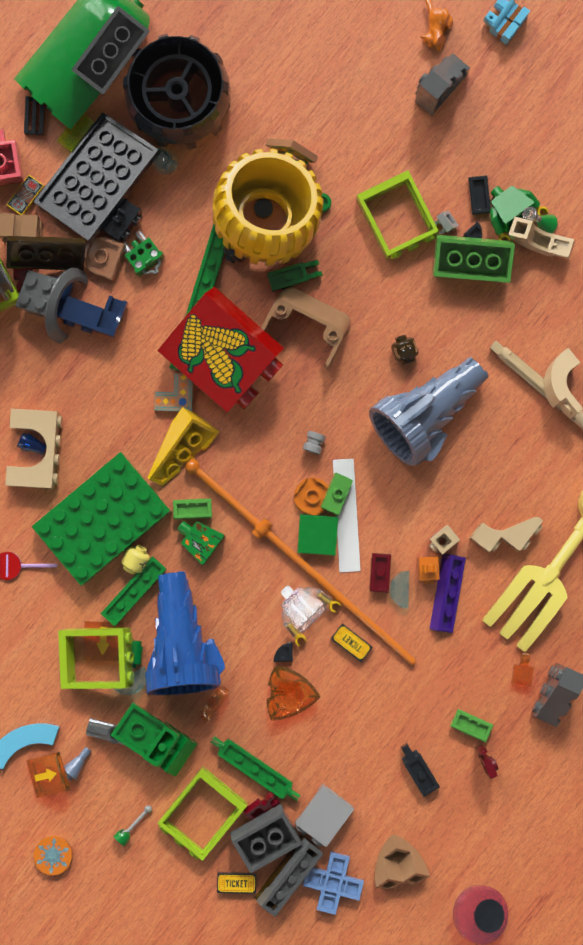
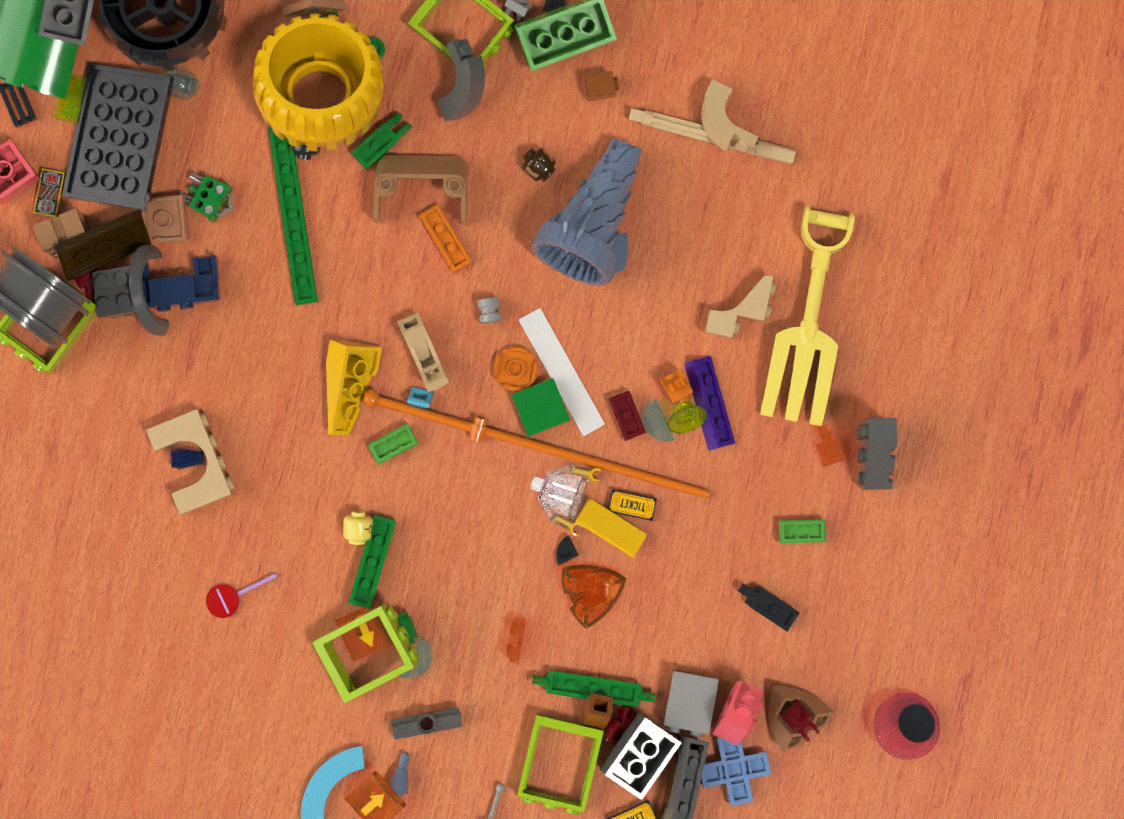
camera: 30 degrees left, 0 degrees up
green brick [31,452,172,586] -> none
black brick [102,199,142,243] -> none
green piece [110,702,198,777] -> none
blue cone [145,571,225,696] -> none
nougat tile [154,373,193,412] -> none
red brick [157,287,284,412] -> none
green torso [177,521,225,565] -> none
black tile [254,199,273,219] -> none
bright green plate [320,472,353,516] -> none
tan brick [429,525,460,555] -> none
dark red plate [475,745,499,779] -> none
none -> tan arch [397,313,449,393]
none -> medium azure slope [407,387,434,409]
none -> orange tile [419,204,473,274]
none -> dark grey arch [437,39,485,121]
none -> yellow slope [575,499,647,558]
none -> dark orange brick [582,693,613,730]
none -> dark orange brick [585,71,619,101]
none -> clear neon green piece [668,402,707,434]
none -> coral hinge [712,681,764,745]
none -> dark red plate [781,700,820,742]

